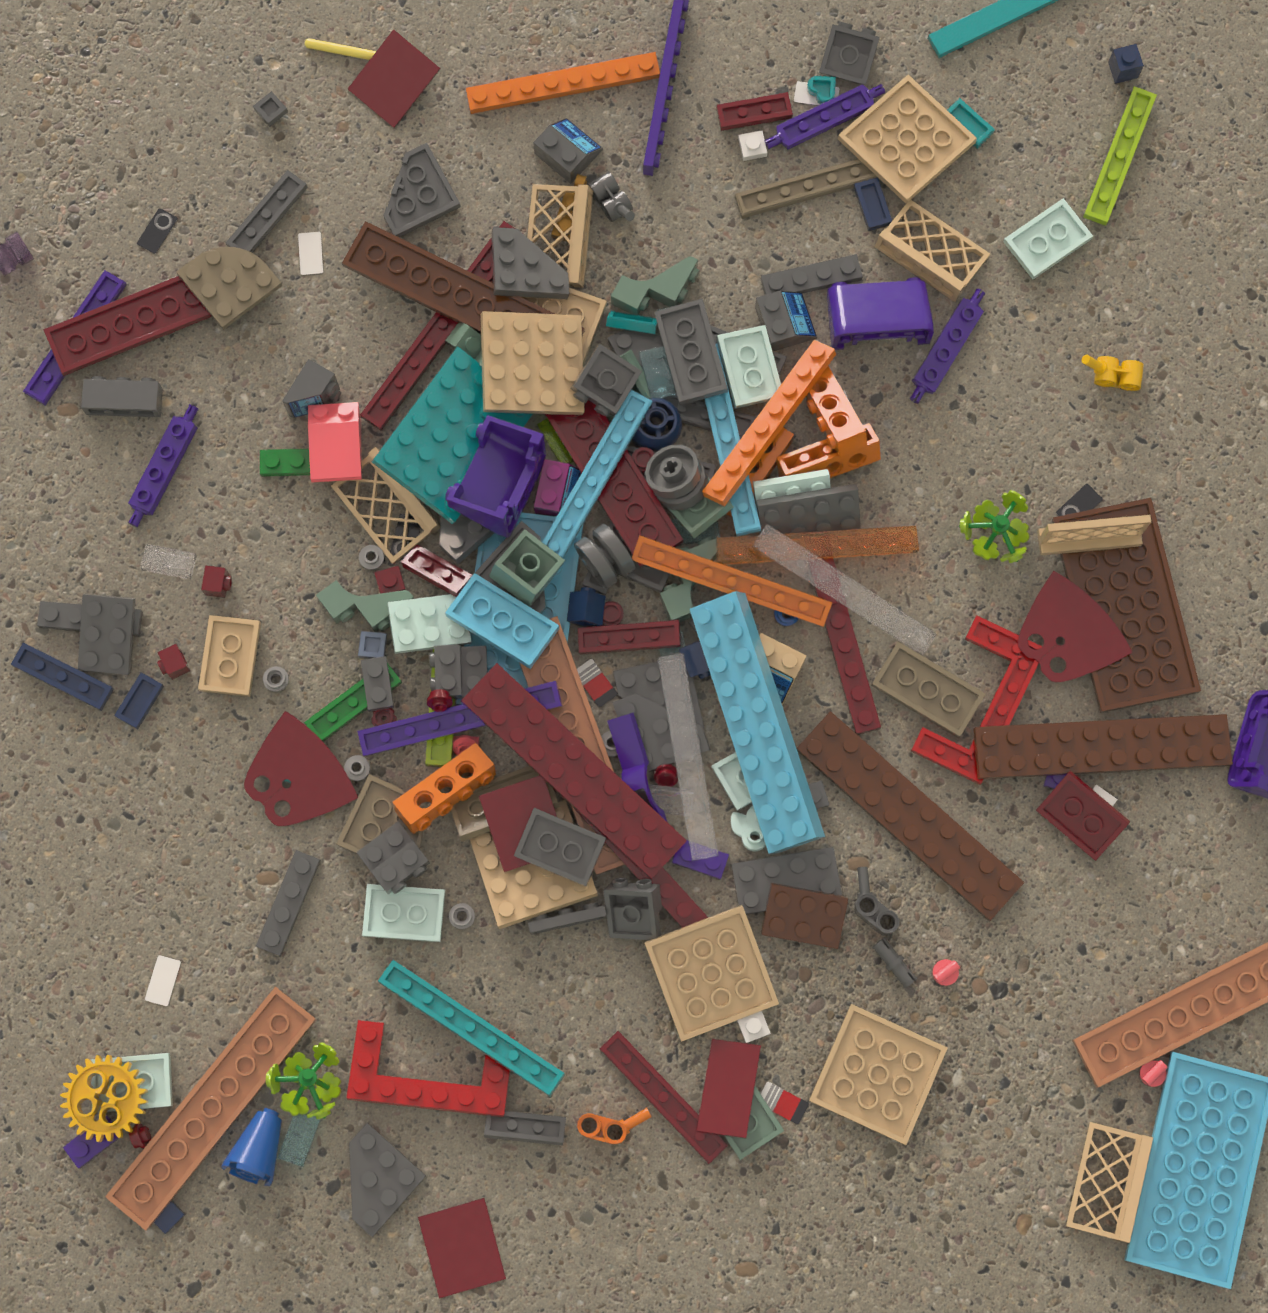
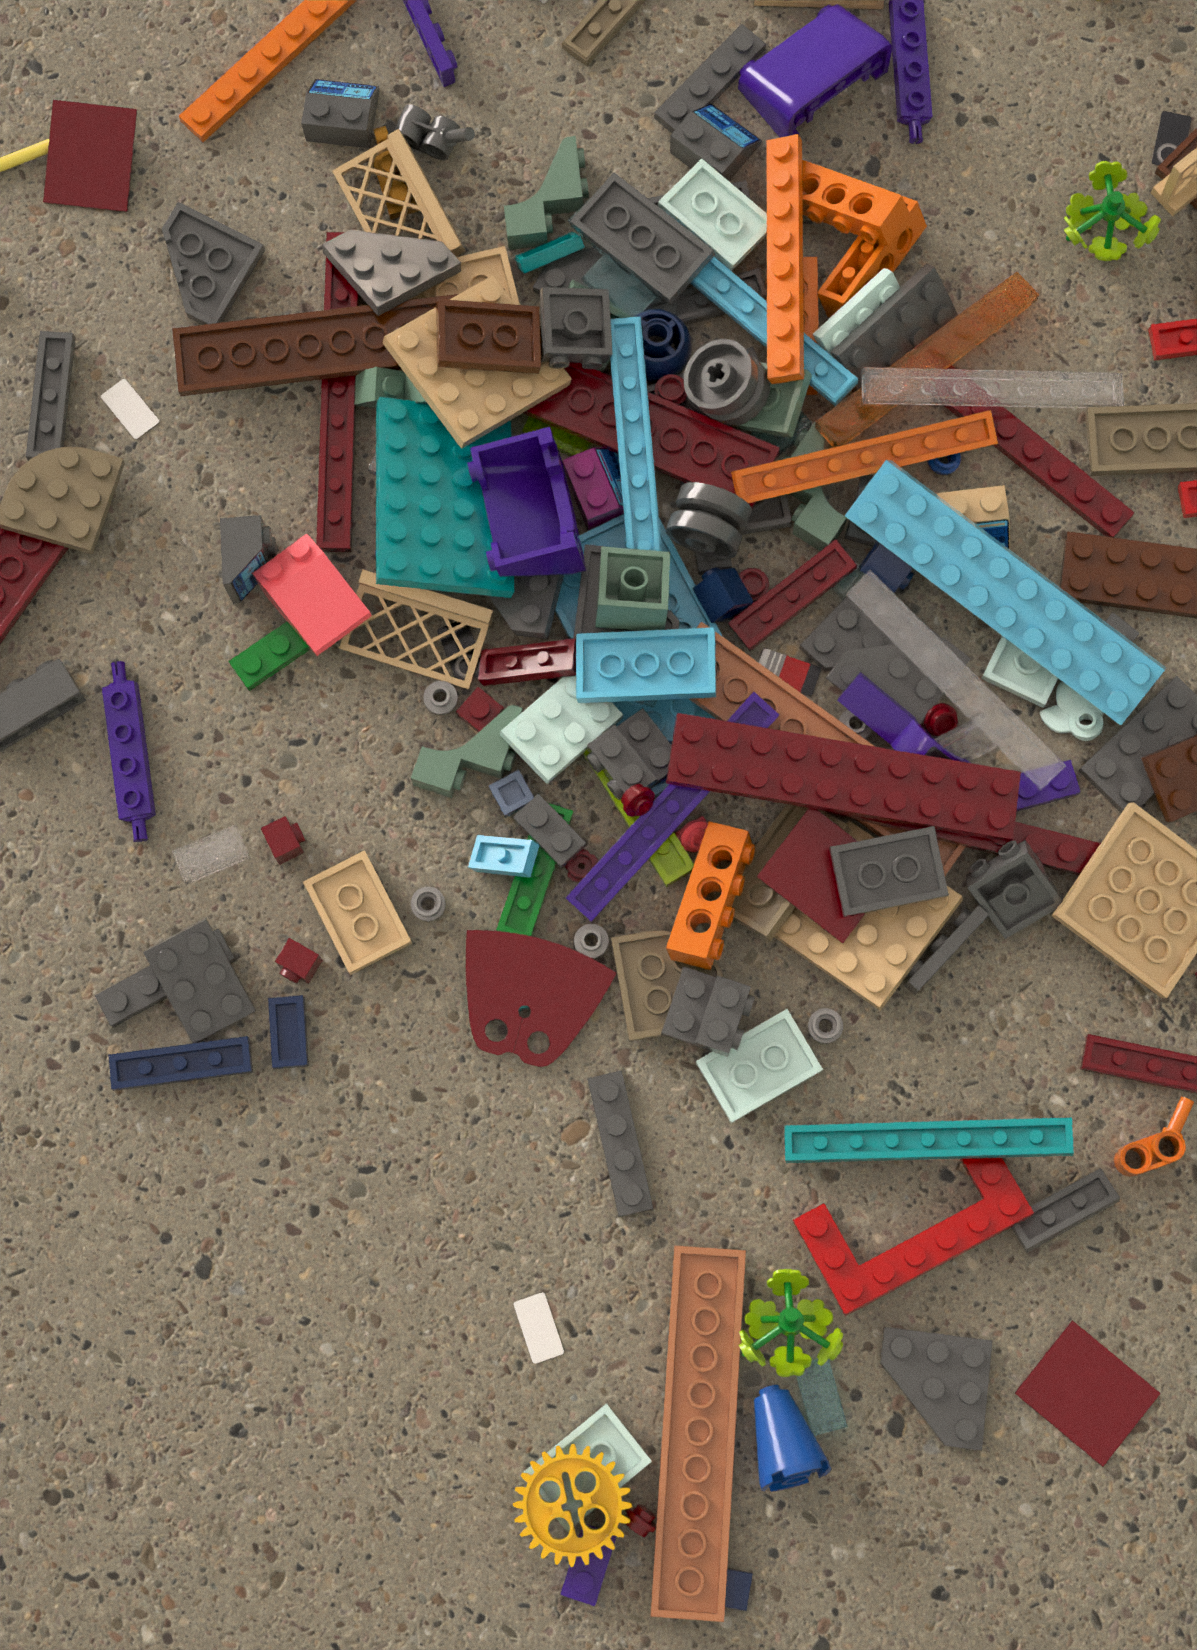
camera: 30 degrees left, 0 degrees up
none -> reddish brown plate [436,299,541,374]
none -> medium azure plate [468,835,539,878]

